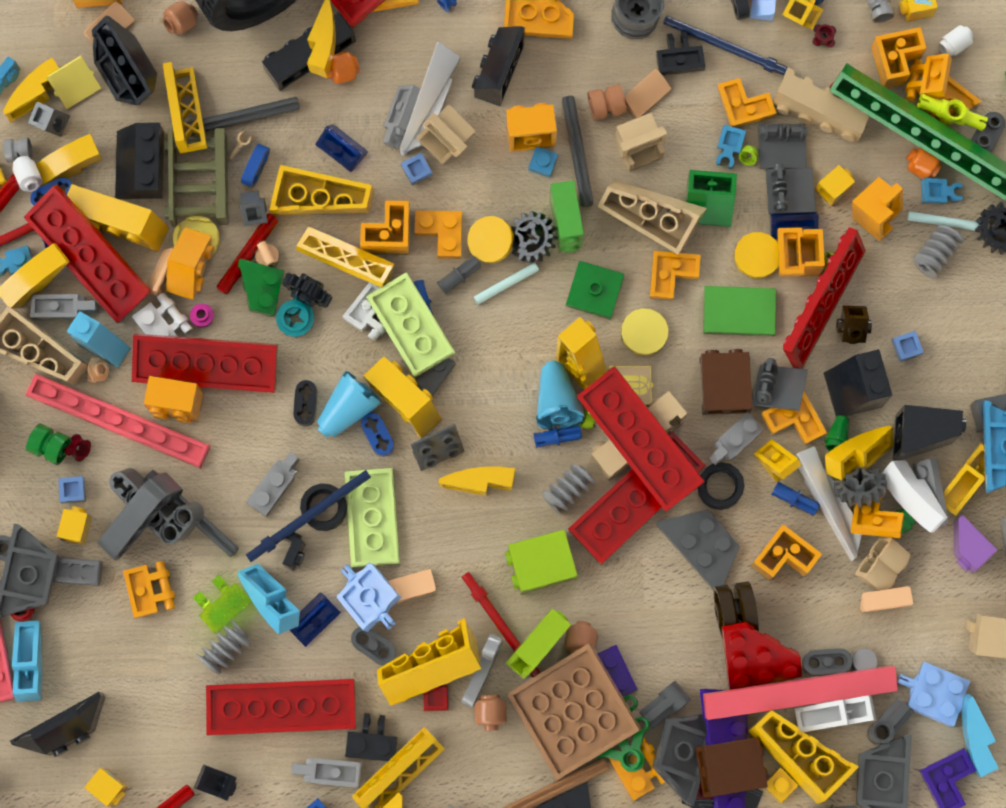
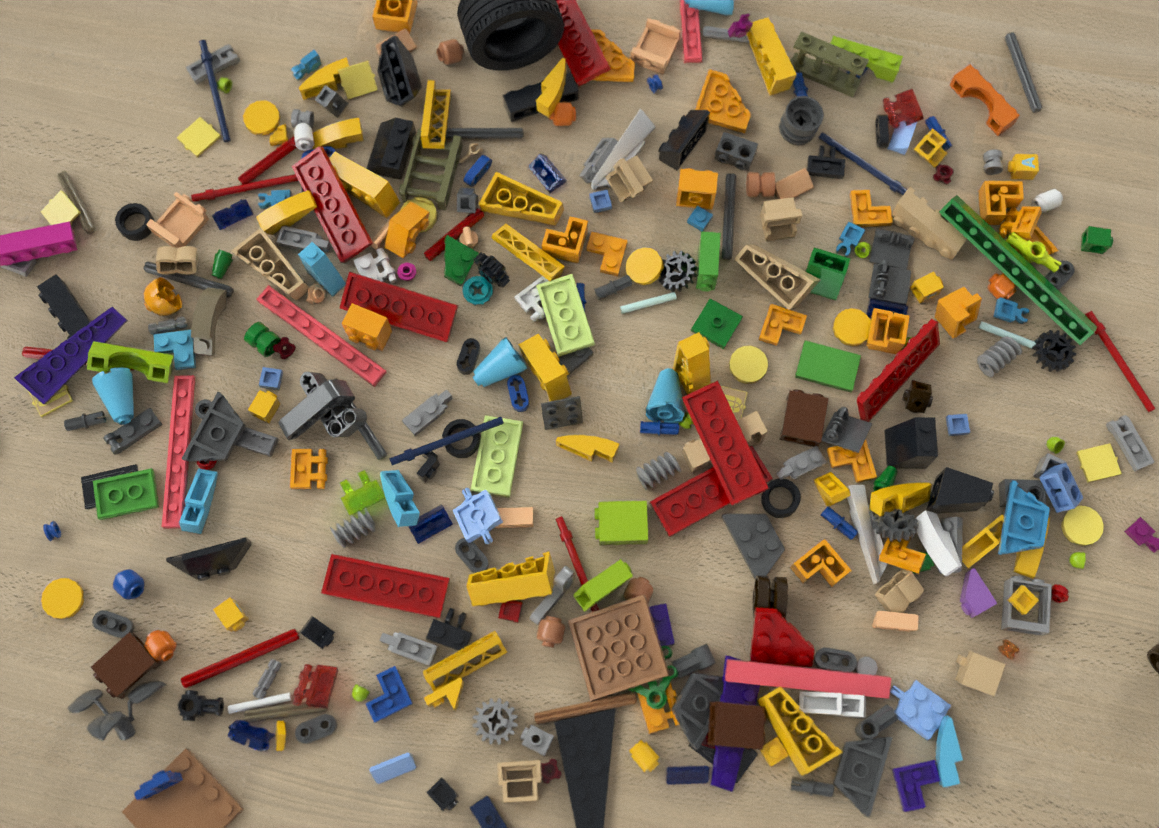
camera: 15 degrees right, 5 degrees down
none -> dark grey brick [714,132,758,171]

